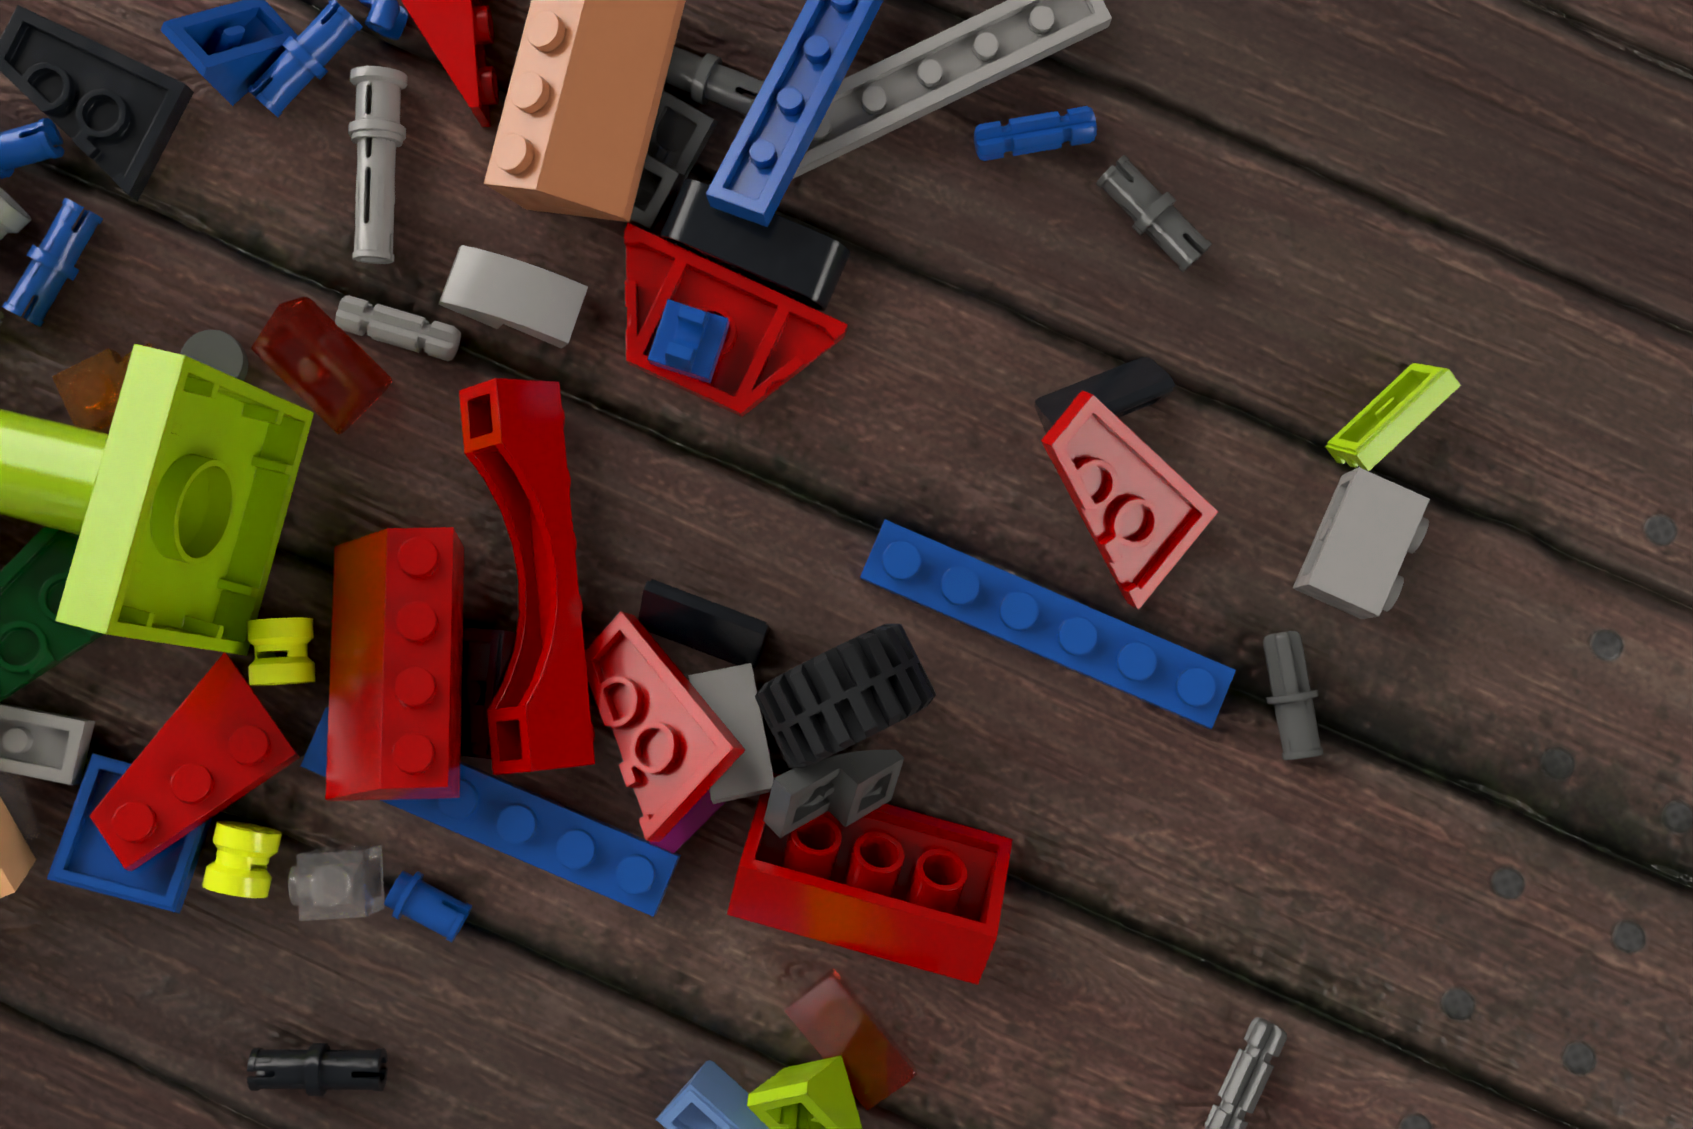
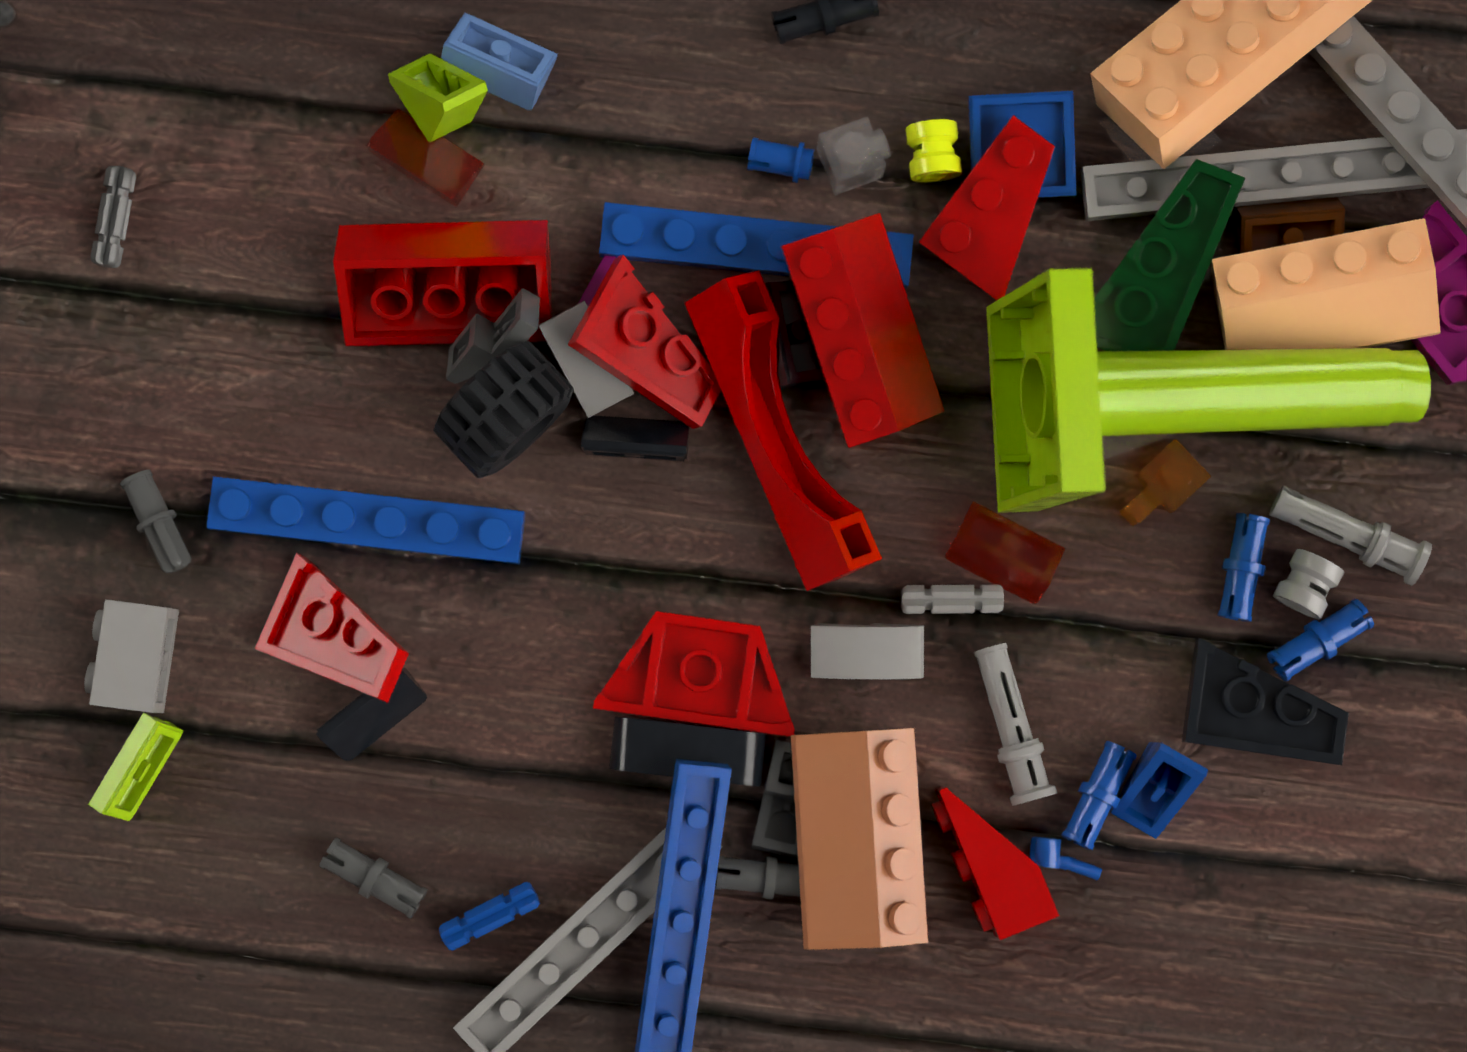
camera: 165 degrees right, 0 degrees up
dark grey tile [180,330,249,381] -> none
neon yellow wheel [247,617,315,686] -> none
blue tile [648,299,730,383] -> none

